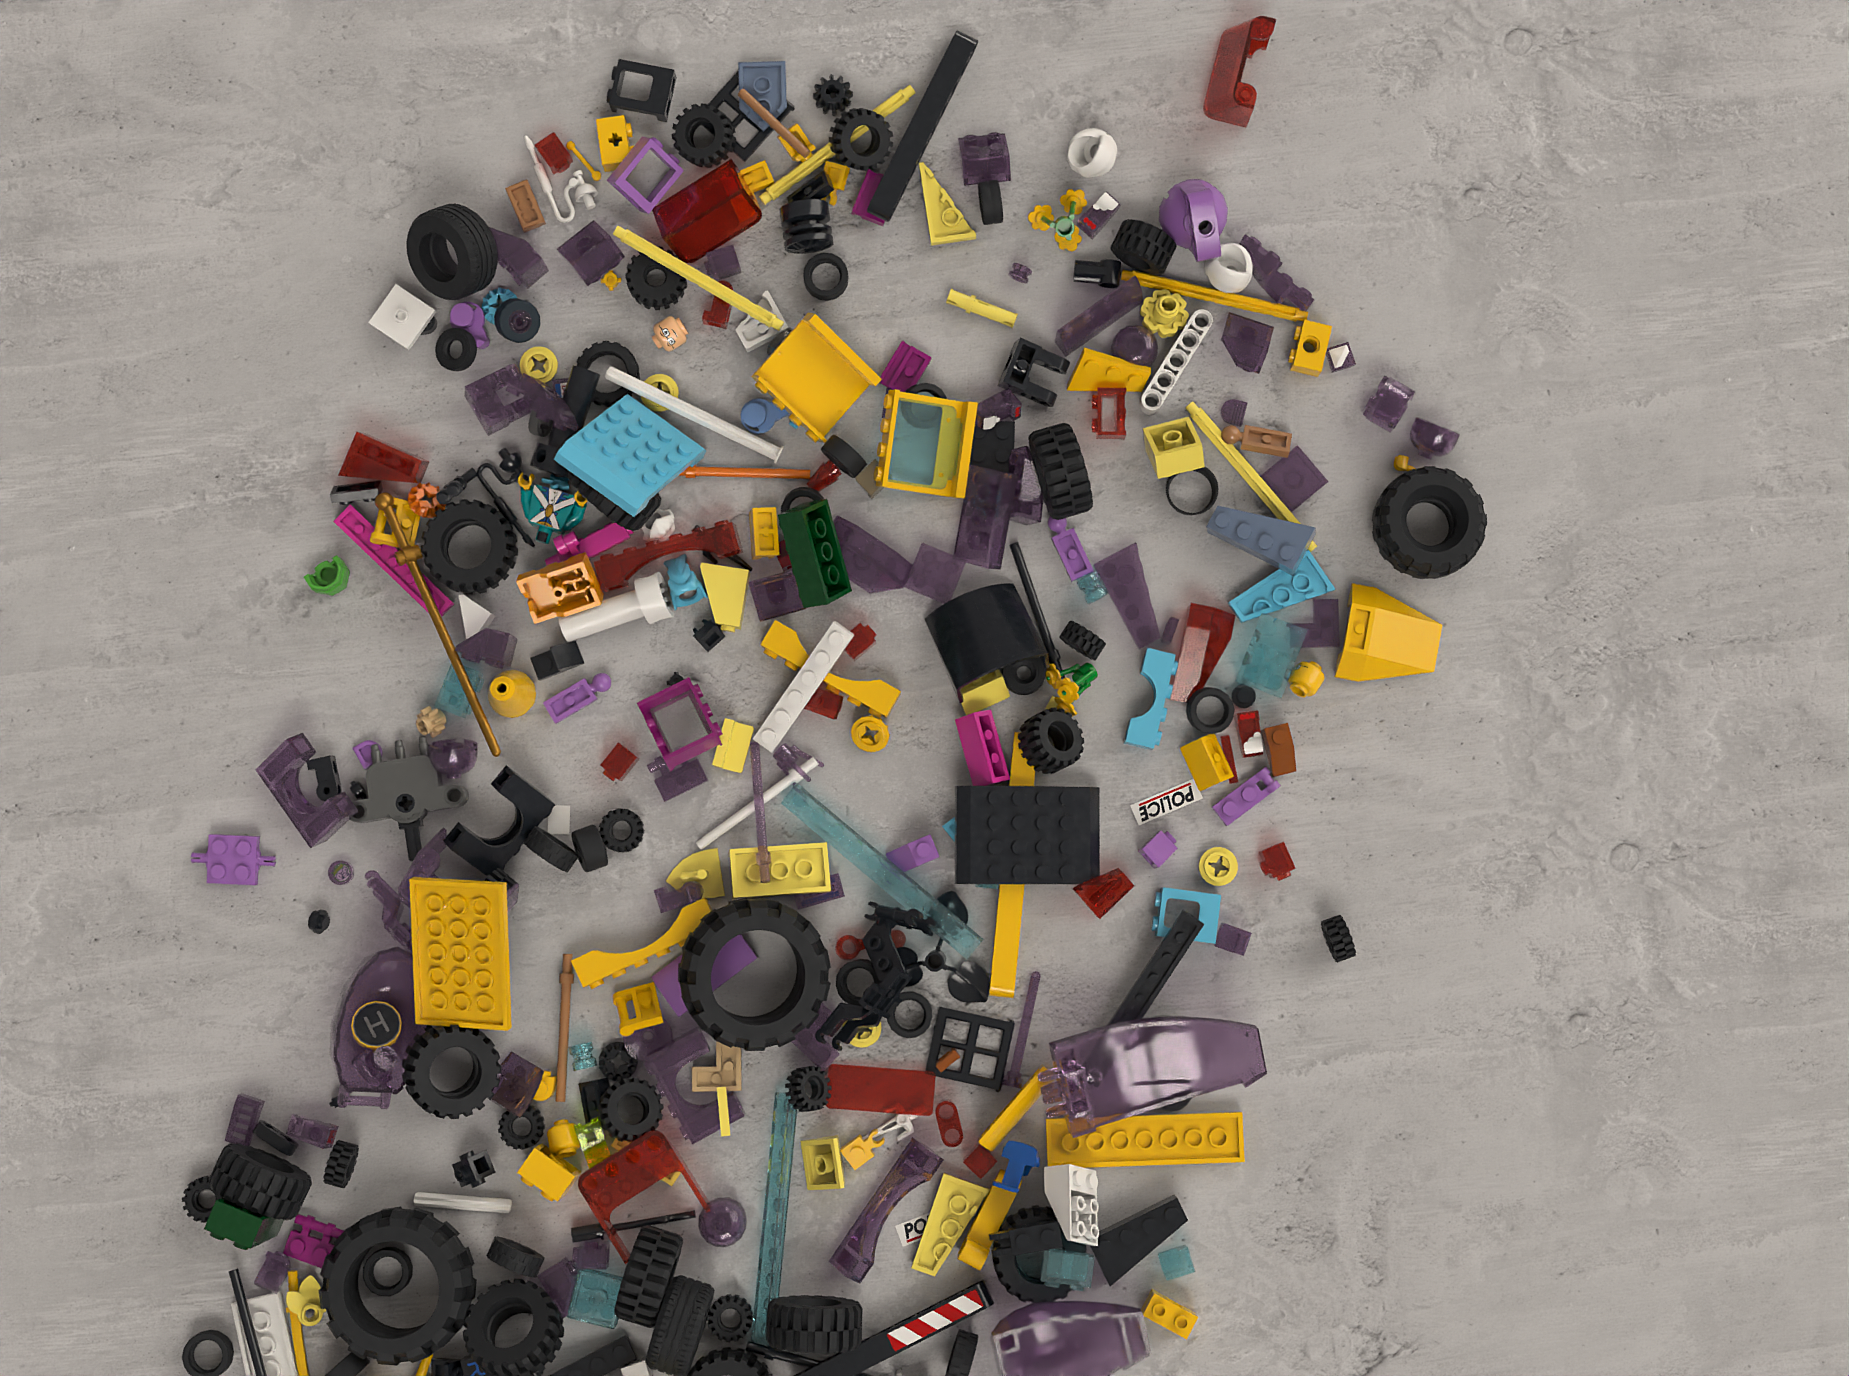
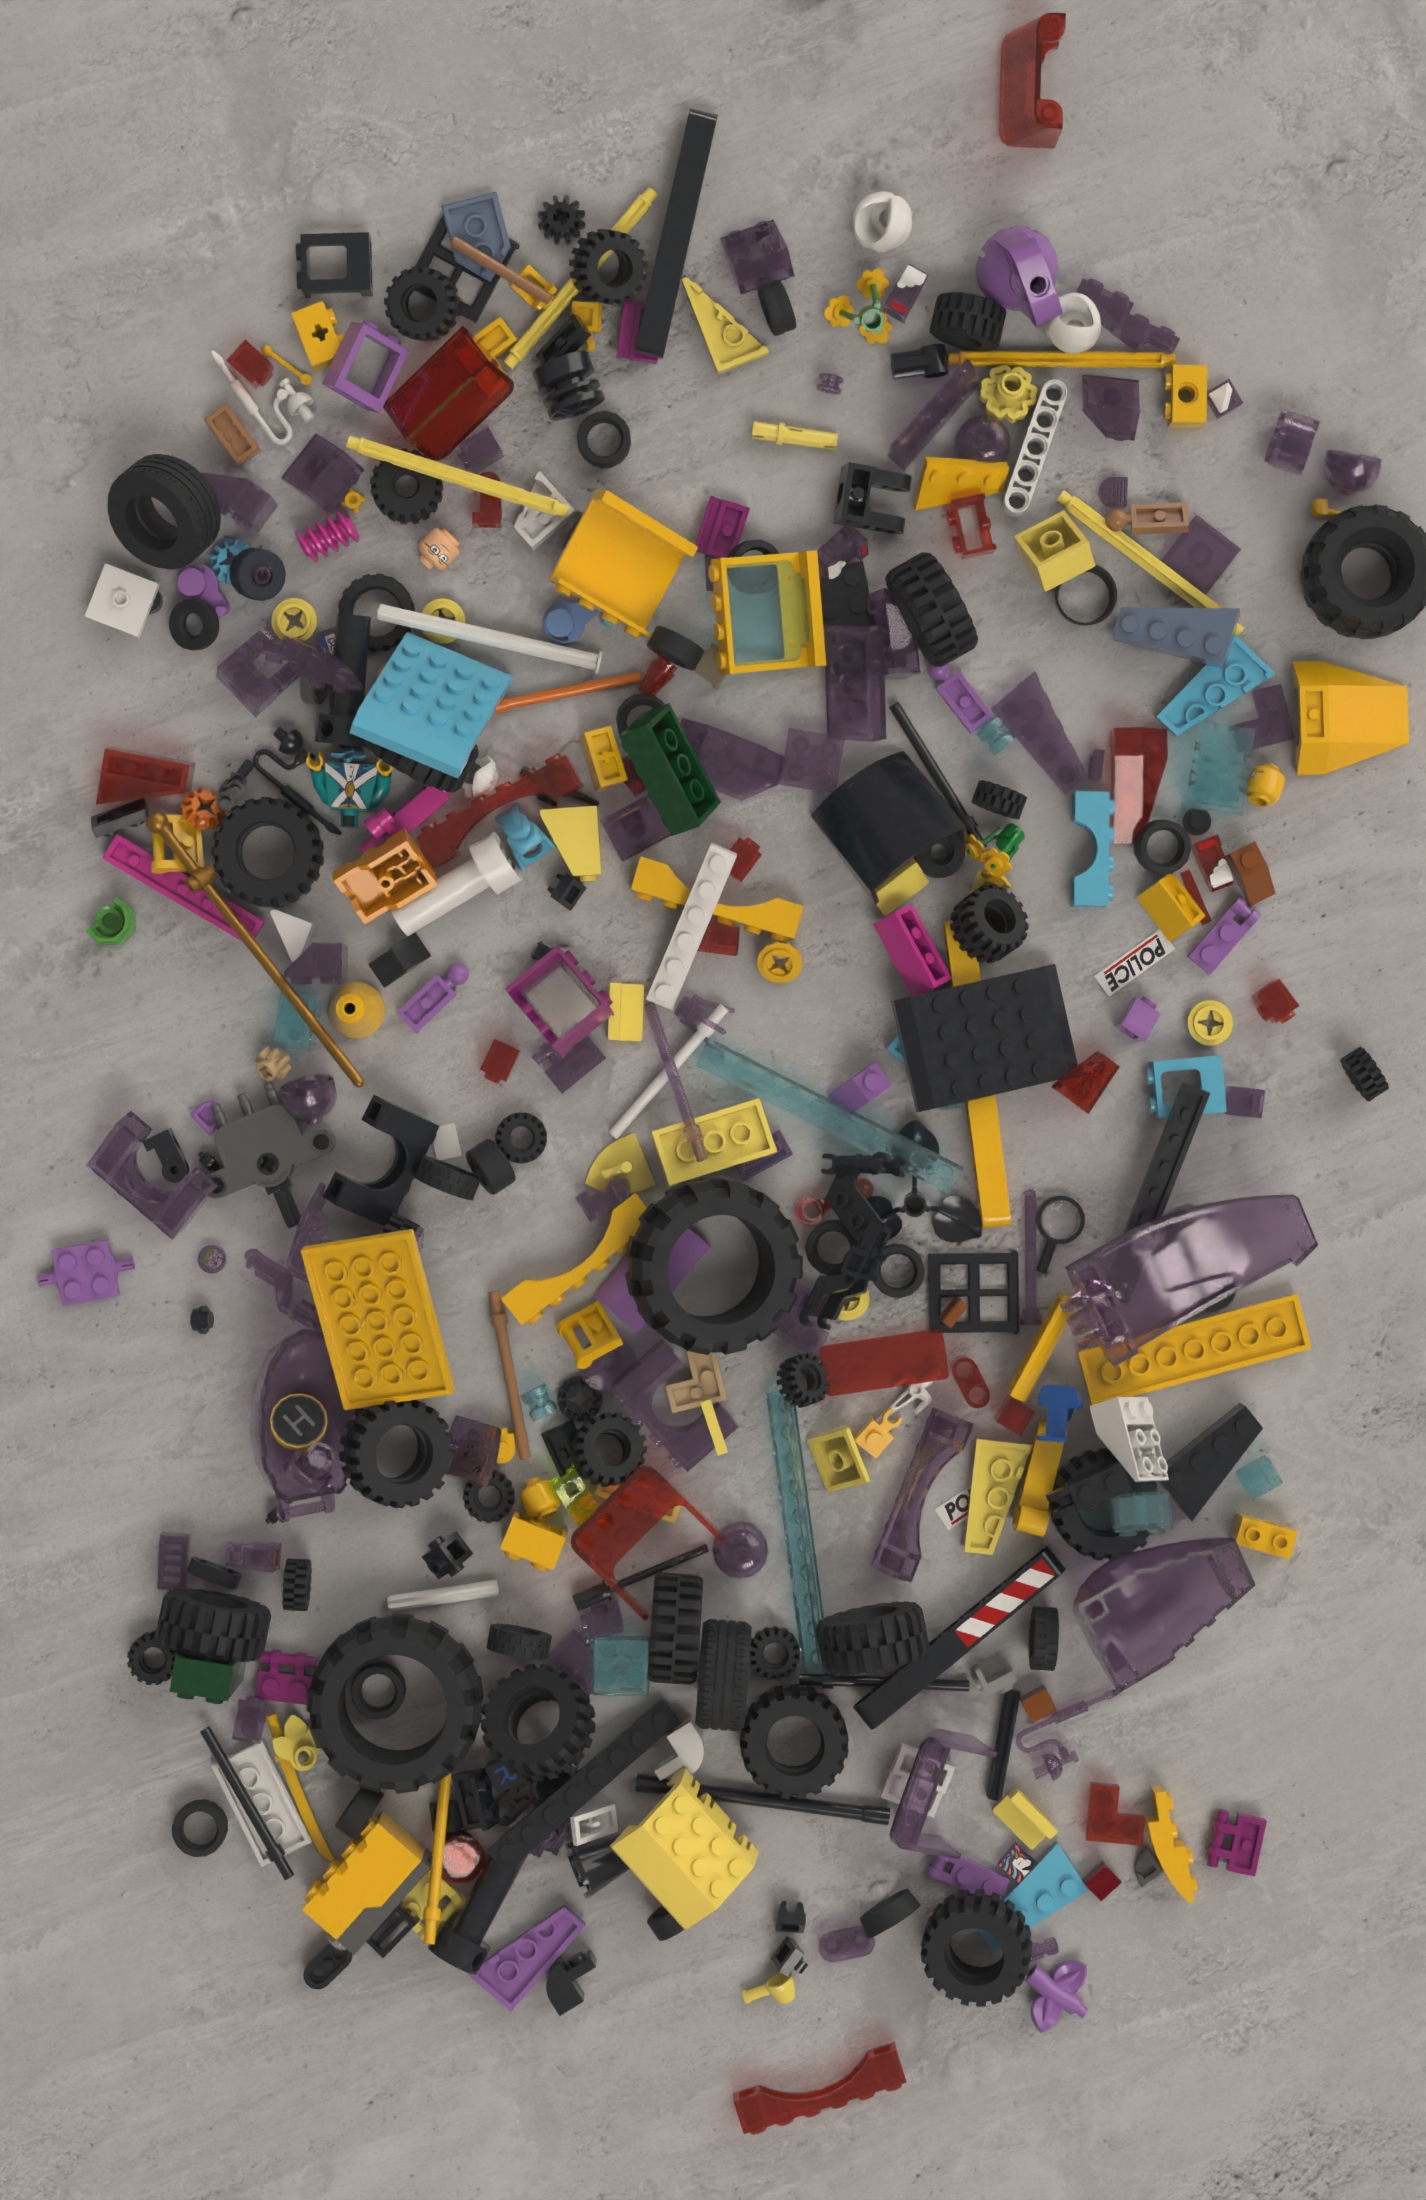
camera: 10 degrees left, 5 degrees up
none -> dark pink piece [295,509,360,562]
none -> piece [1036,1195,1085,1274]

